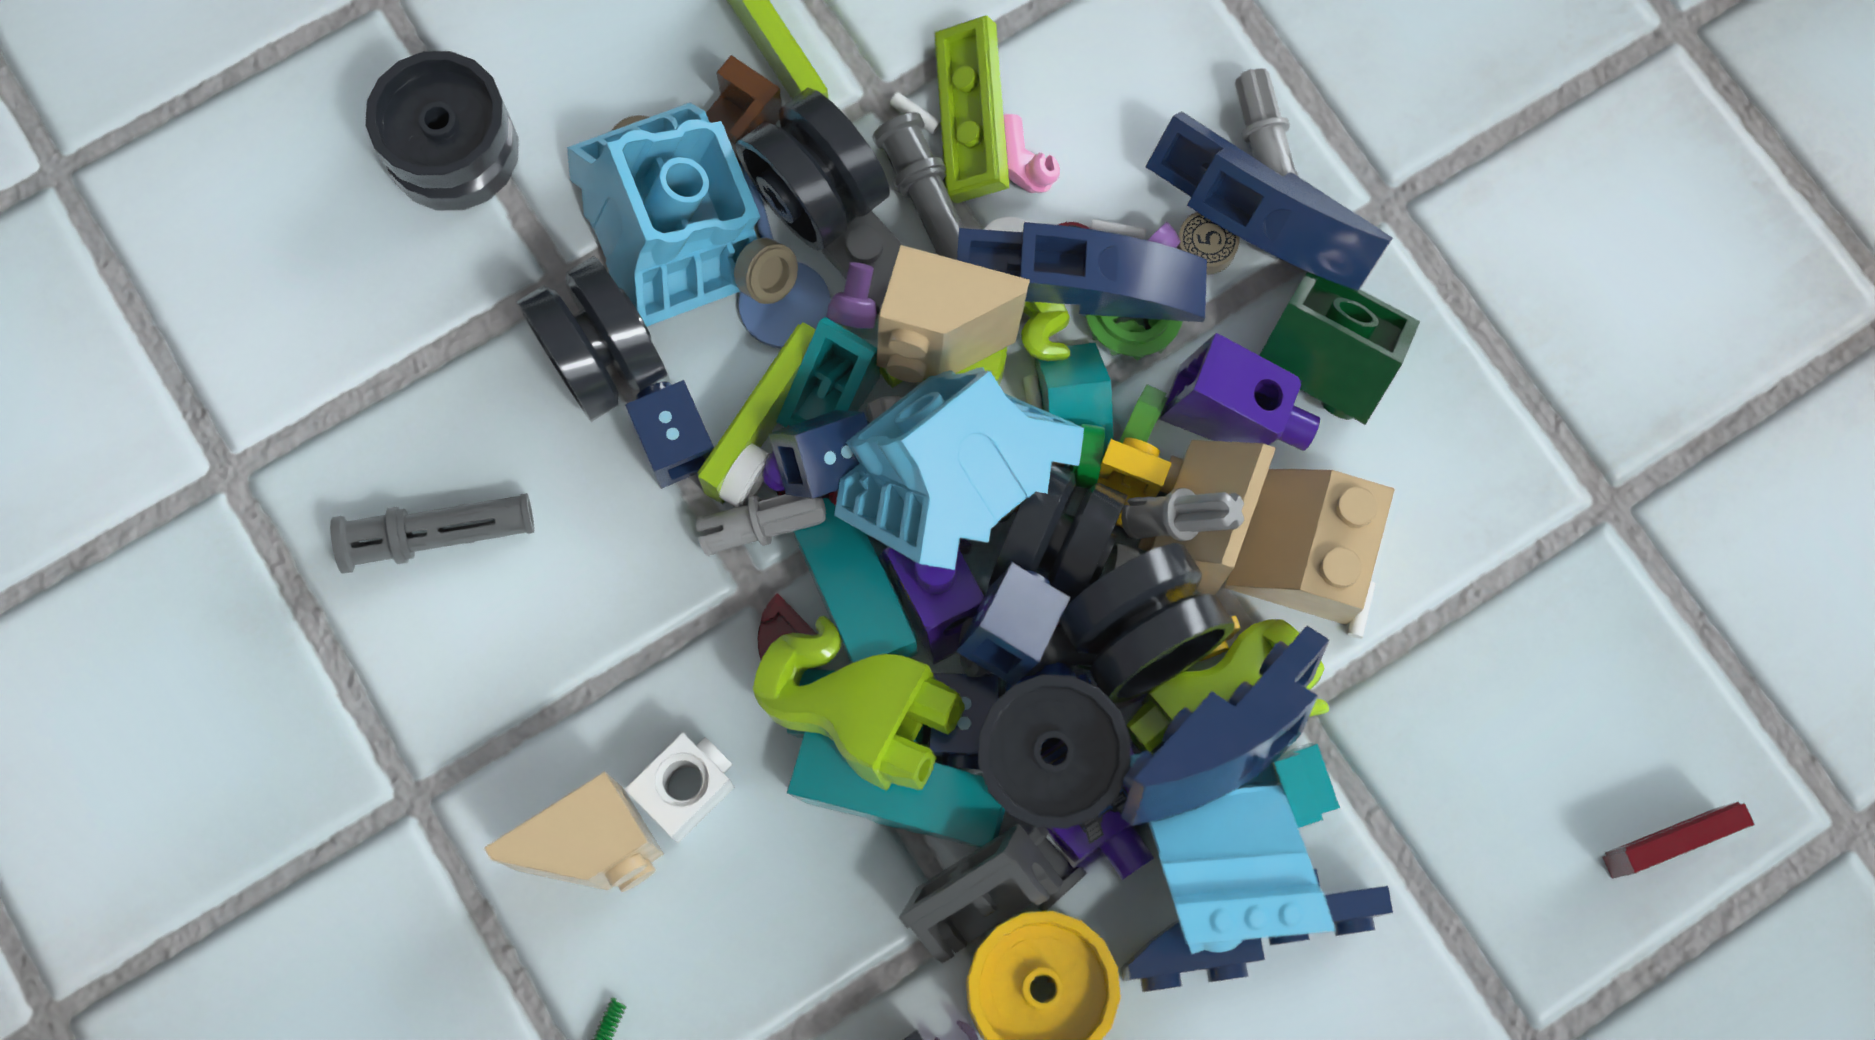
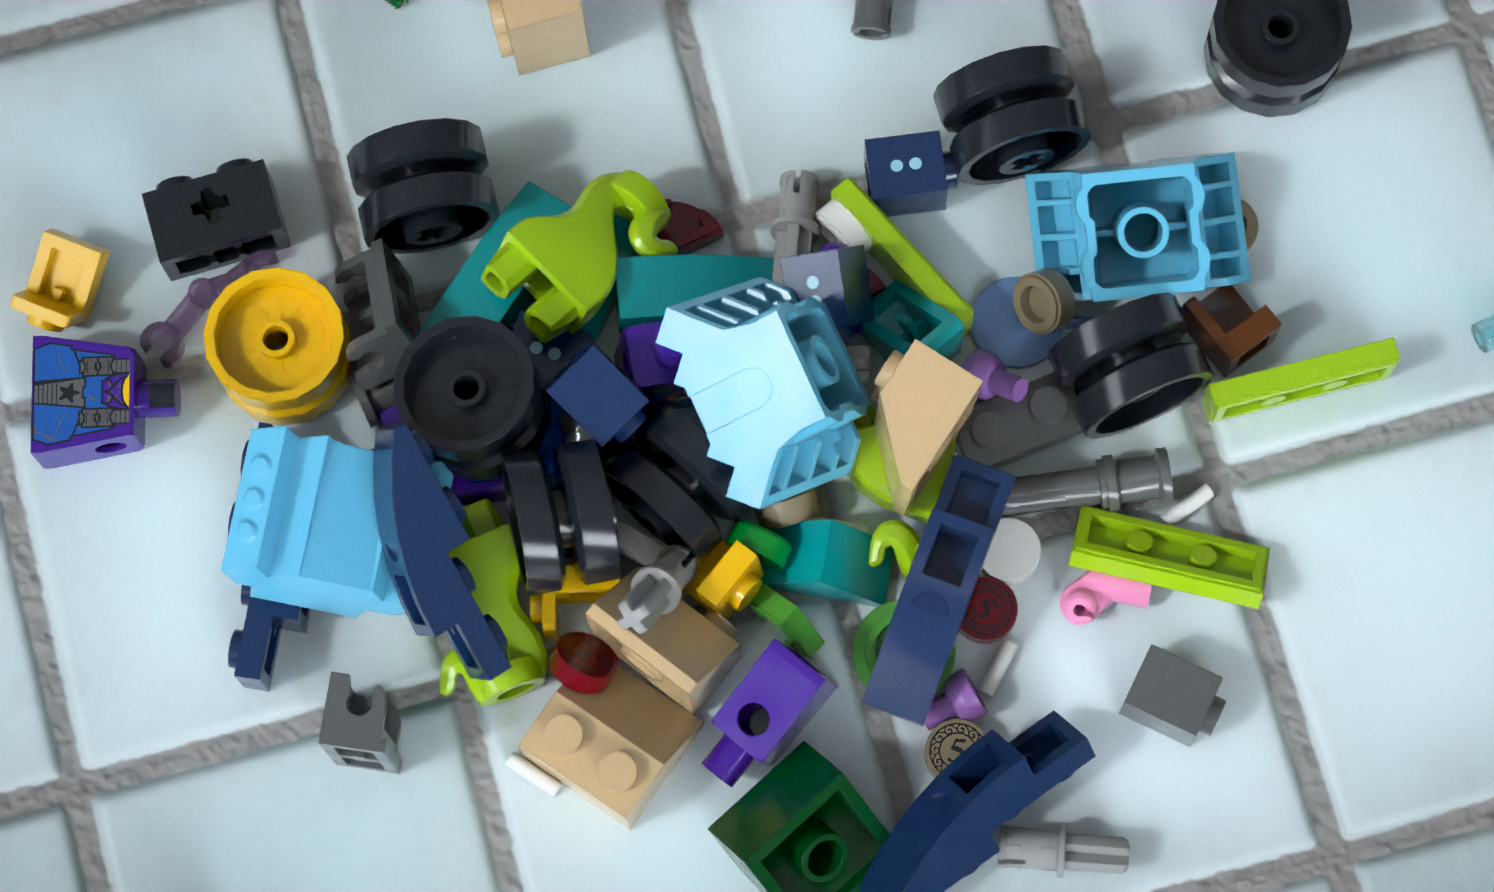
camera: 115 degrees right, 0 degrees up
white brick [624,733,735,843] -> none
teal slope [1273,743,1340,828] -> none
none -> dark grey hinge [318,671,402,774]
none -> black wheel [347,118,500,254]
none -> dark red tile [549,632,618,694]
none -> dark grey brick [1119,644,1226,747]

